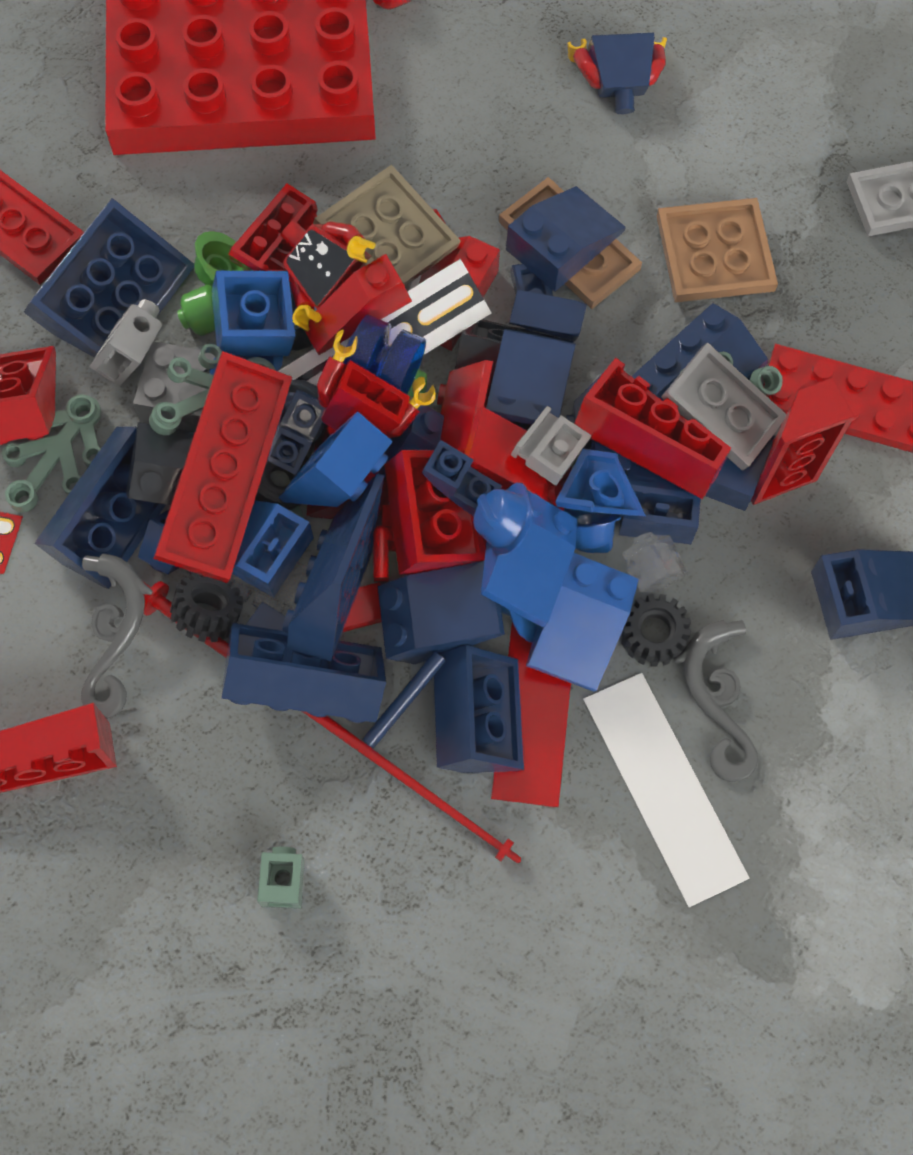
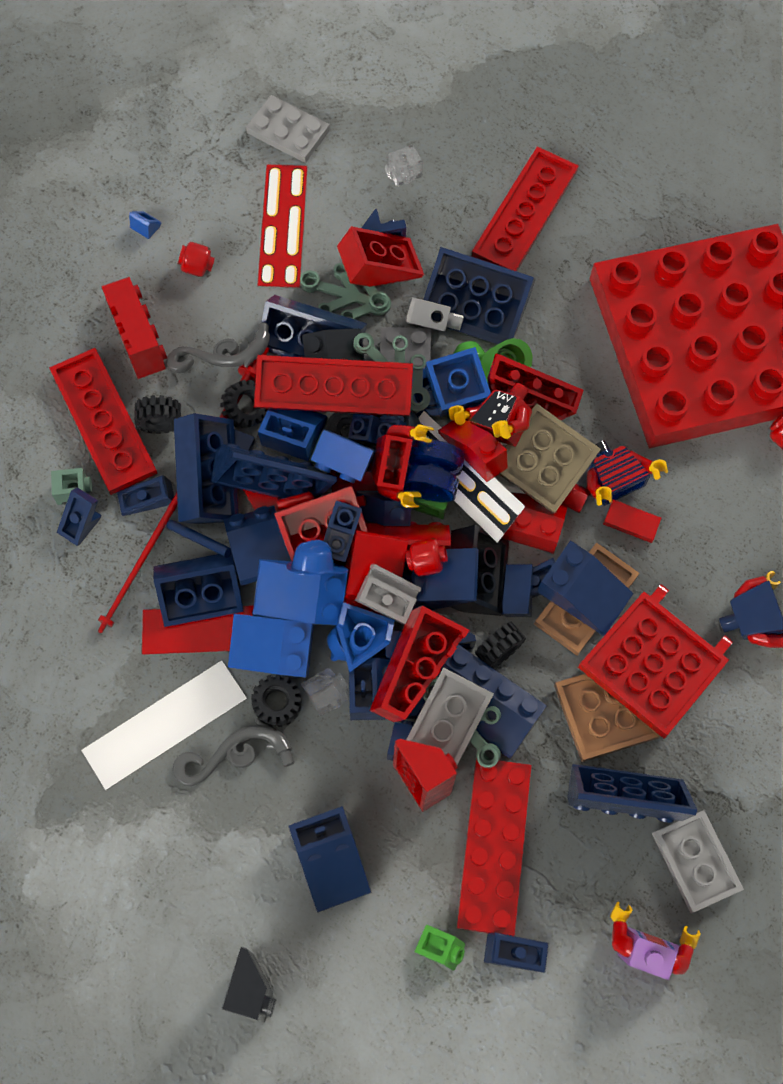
camera: 80 degrees right, 0 degrees up
none -> red plate [49,348,158,495]
none -> dark blue slope [56,487,101,546]
none -> dark blue slope [117,475,174,516]
none -> black tyre [135,395,181,434]
none -> red head [406,538,448,576]
none -> black tyre [475,622,526,669]
none -> dark blue slope [567,764,697,823]
none -> red plate [578,584,733,739]
none -> torso [587,441,668,506]
none -> red tile [603,499,662,543]

